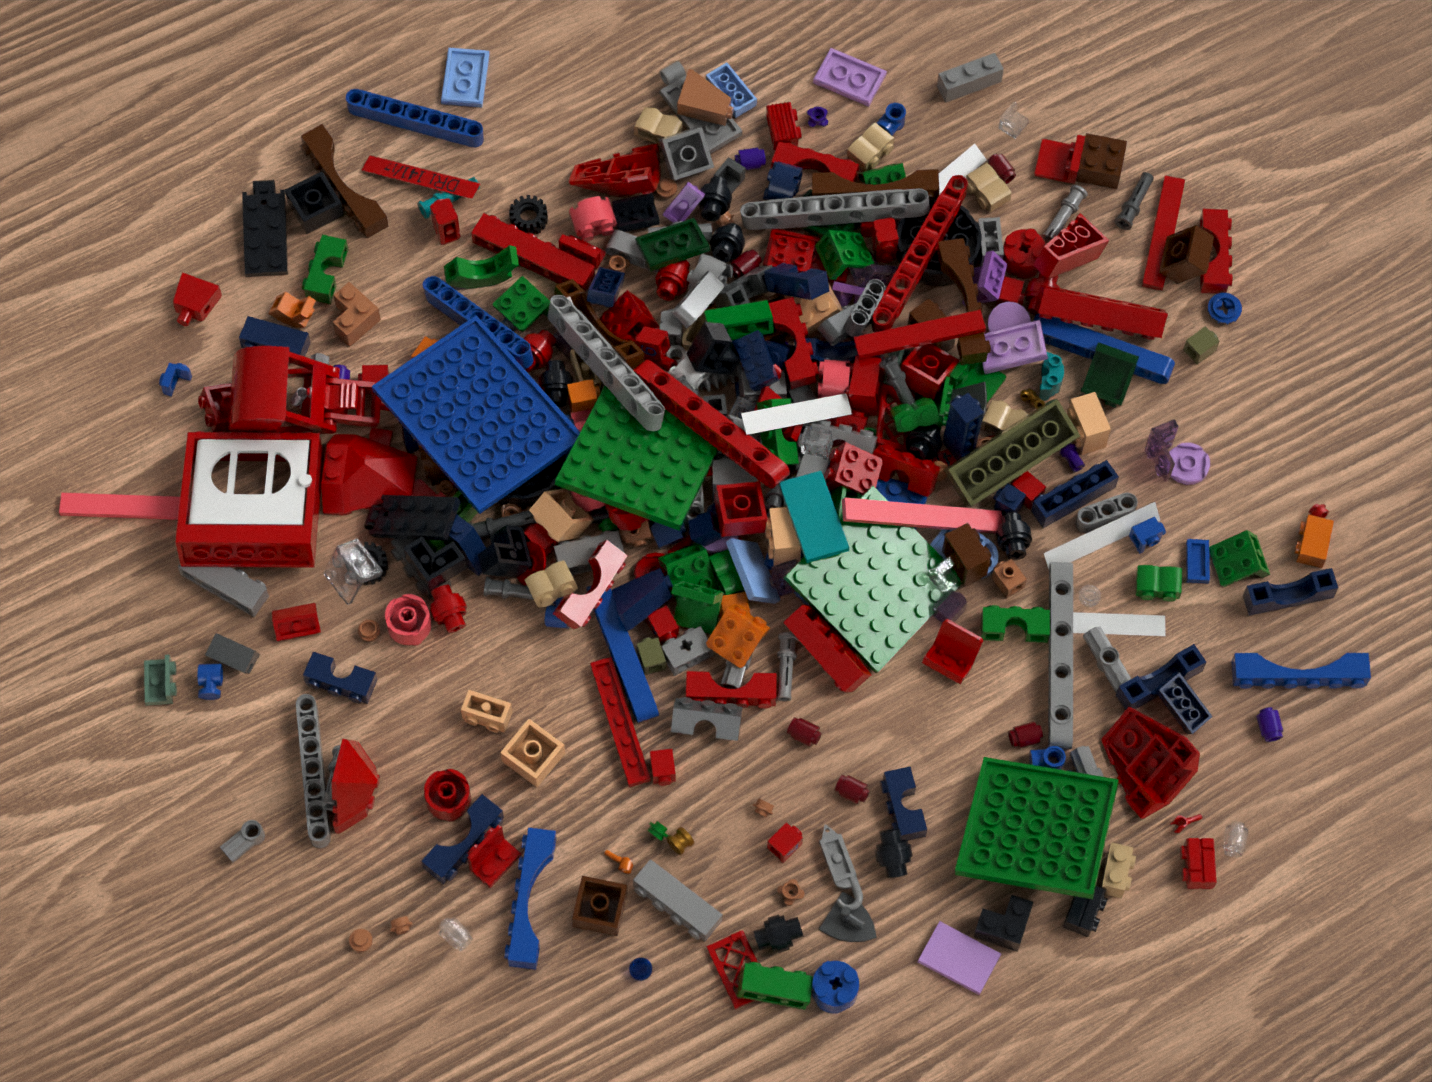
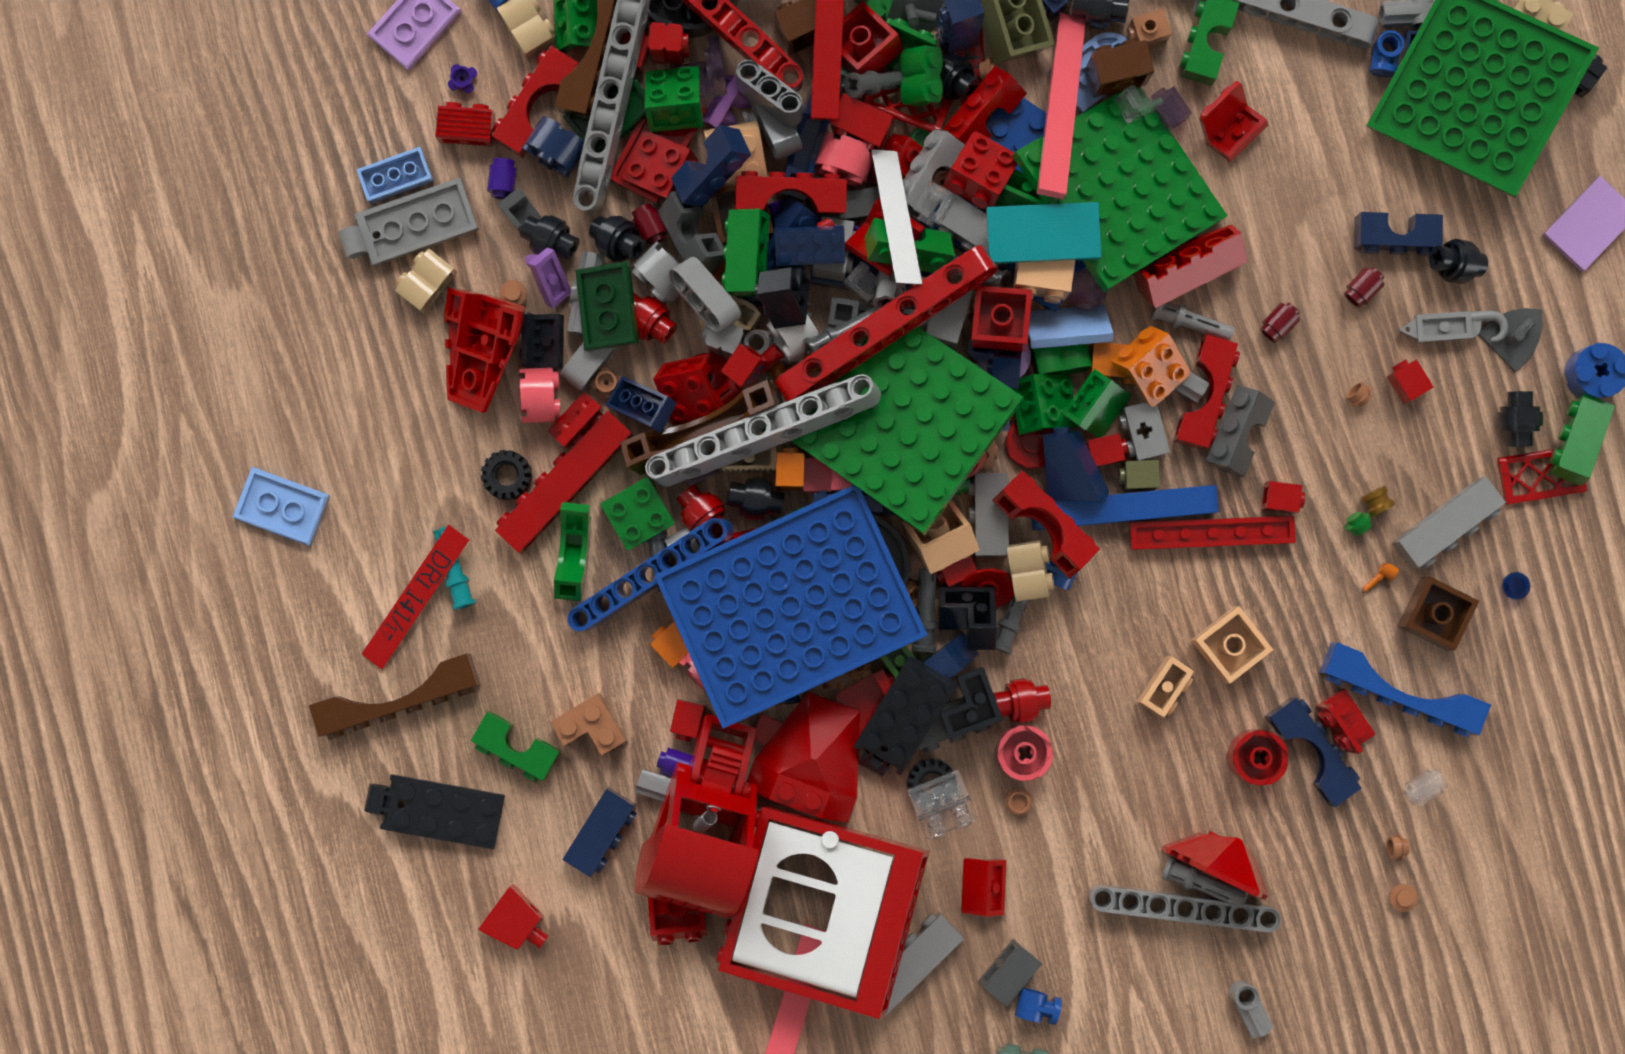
camera: 75 degrees left, 20 degrees up
blue bracket [159,363,192,396] -> none
orange brick [268,292,316,328] -> none
black brick [285,172,344,234] -> none
dark blue arch [303,651,378,704] -> none
blue beam [346,89,484,148] -> none
red brick [430,198,461,245] -> none
light grey brick [659,127,714,180] -> none
nougat slope [677,69,734,126] -> none
nougat plate [716,211,735,227] -> none
nougat plate [777,879,805,906] -> none
black brick [974,894,1033,952] -> none
dark red brick [1008,721,1043,749] -> none

